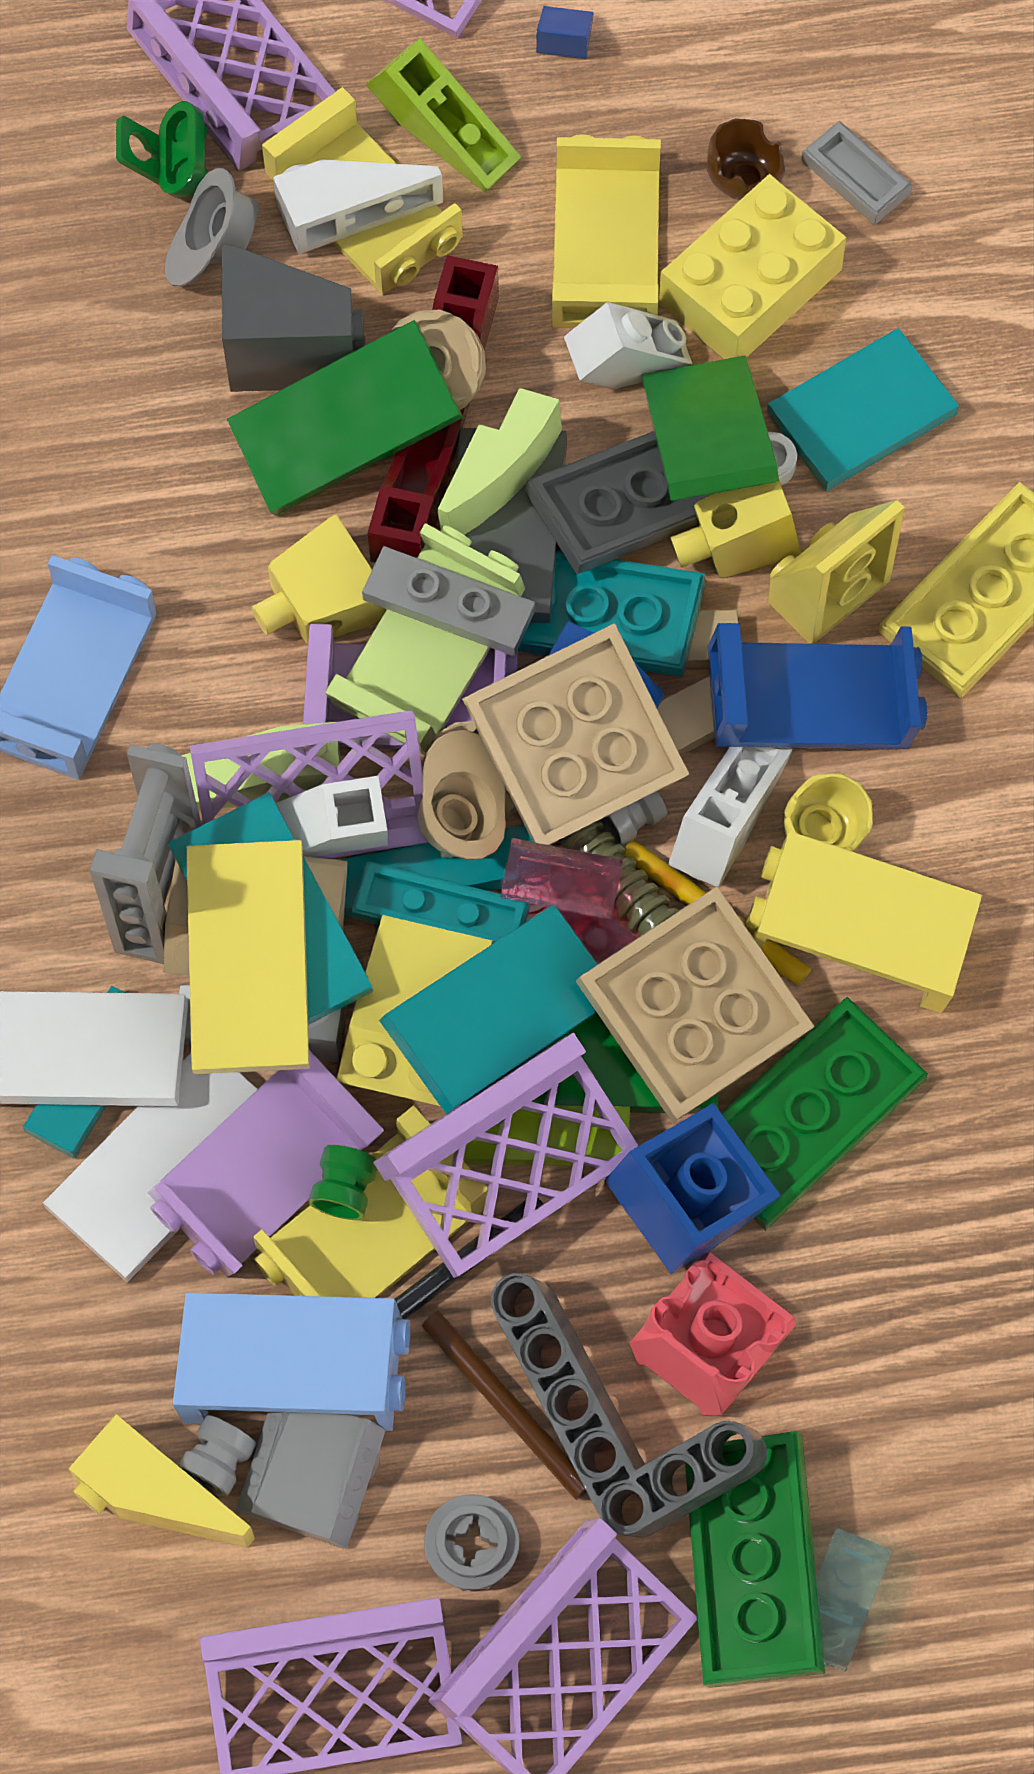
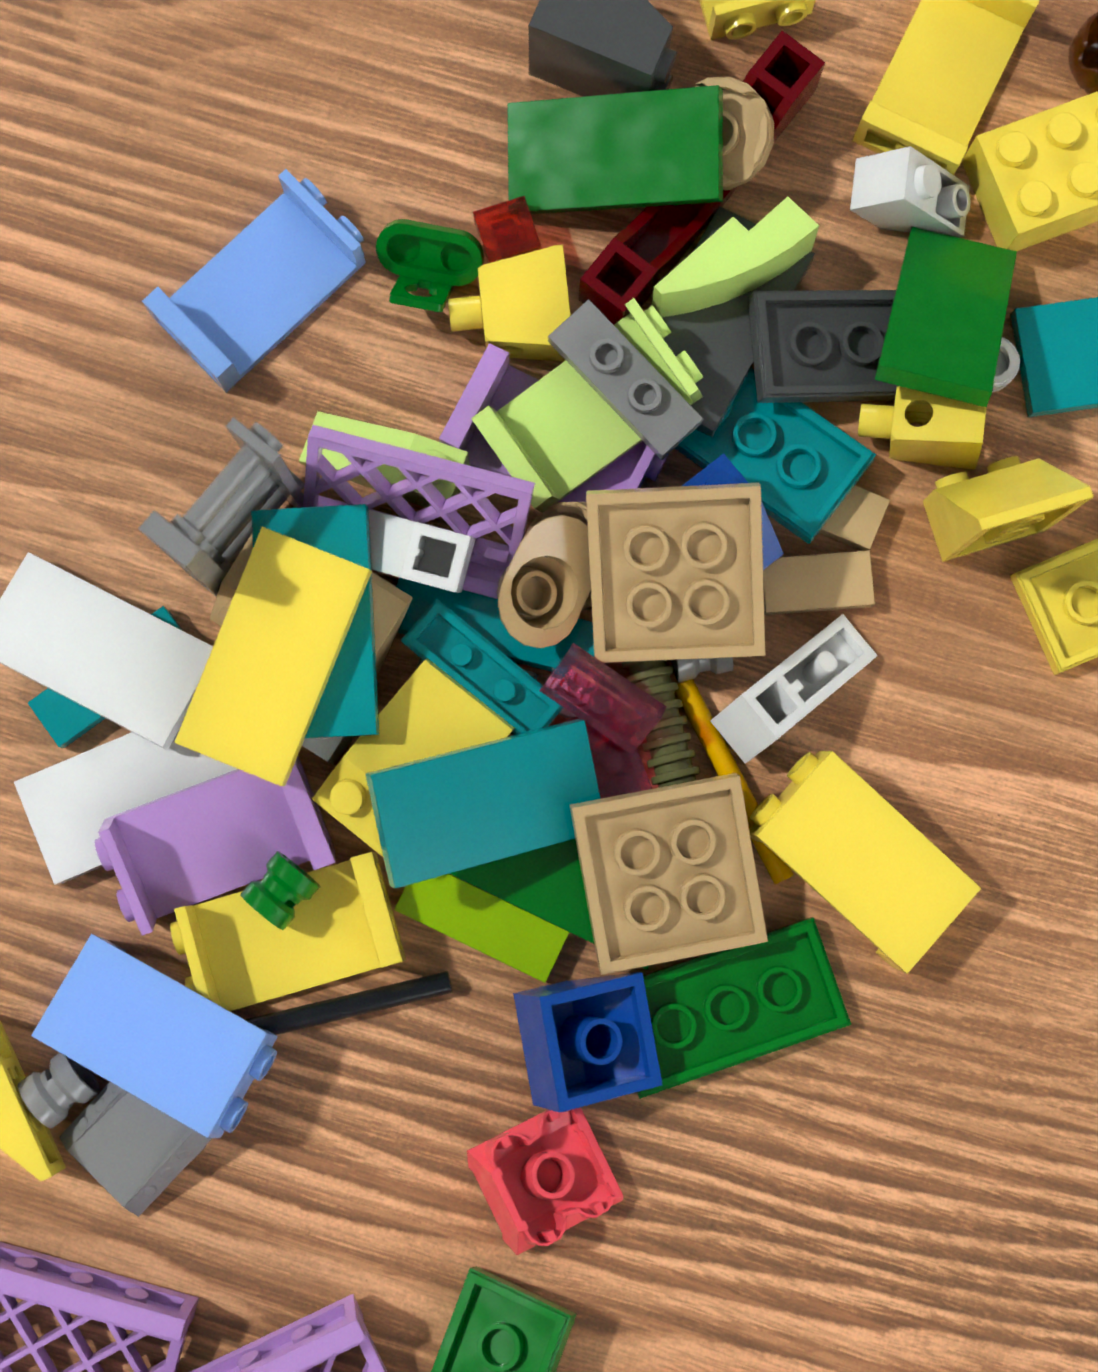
camera: 20 degrees right, 15 degrees up
lavender fence [373,1033,638,1278] -> none
reddish brown bar [422,1311,587,1500] -> none
light grey gear [424,1494,519,1591] -> none
dark grey beam [491,1273,767,1538] -> none
blue panel [707,623,927,749] -> none
light yellow hair [783,773,873,852] -> none
none -> green bracket [376,219,484,312]
none -> clear red tile [473,196,541,263]

